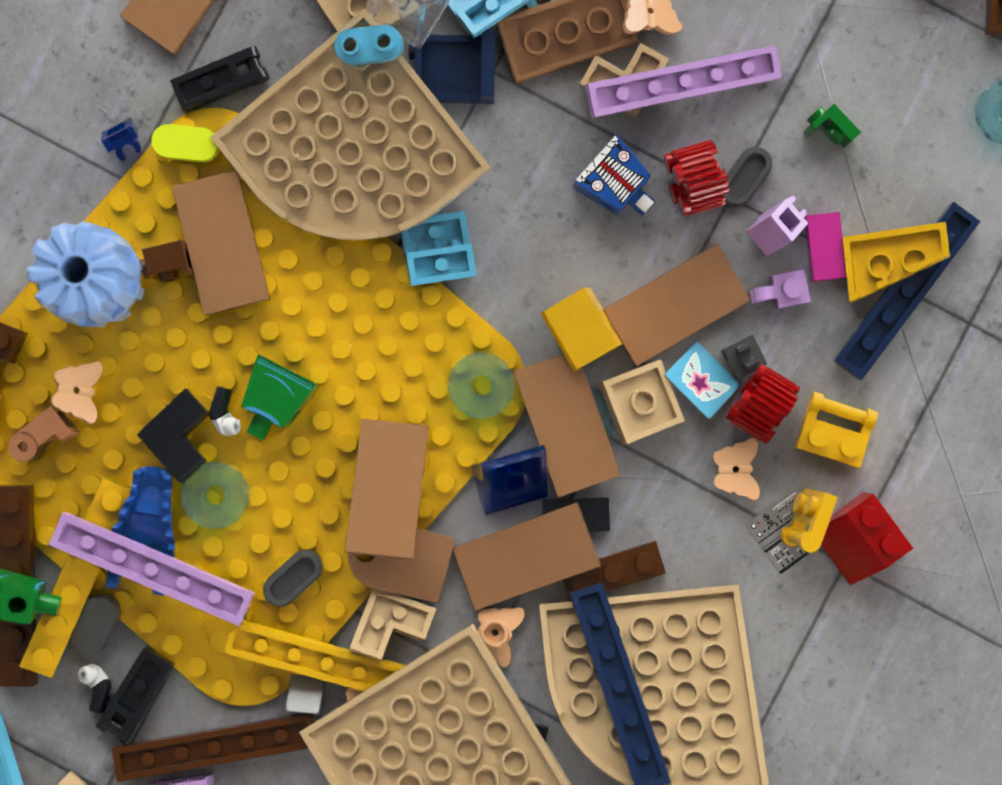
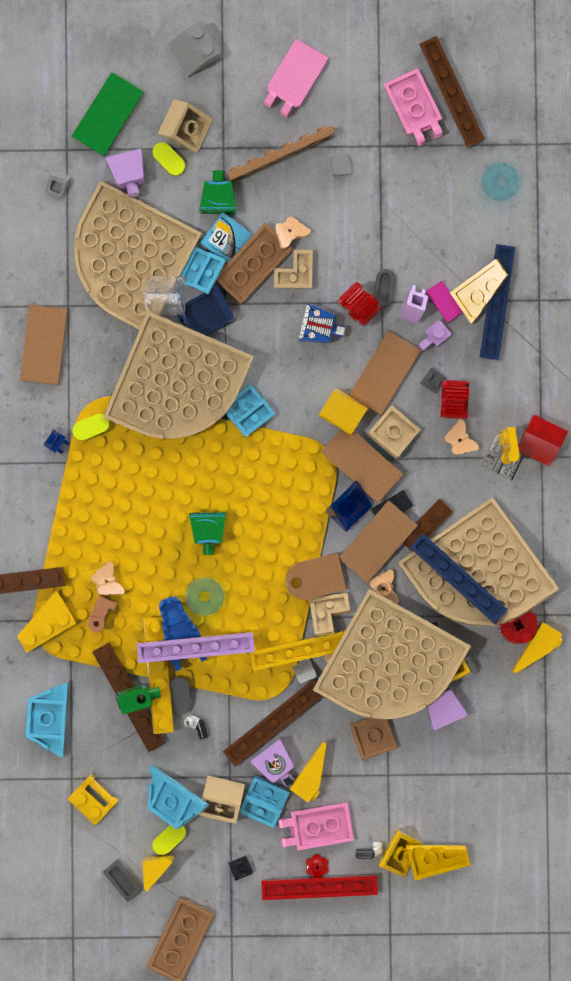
camera: 20 degrees left, 0 degrees up
light blue wheel [27,222,145,327] -> none
black plate [96,646,175,744] -> none
black tile [137,388,209,484] -> none
reddish brown brick [140,240,194,283] -> none
black plate [170,46,270,113] -> none
medium nougat tile [172,170,271,316] -> none
arm [209,387,241,436] -> none
dark grey tile [263,550,323,607] -> none
medium azure plate [334,25,404,66] -> none
medium nougat tile [345,419,429,560] -> none
clear light blue tile [448,352,515,419] -> none
lavender plate [584,45,782,119] -> none
medium azure sticker [664,341,741,419] -> none
yellow plate [794,391,878,468] -> none
green bracket [804,103,862,148] -> none

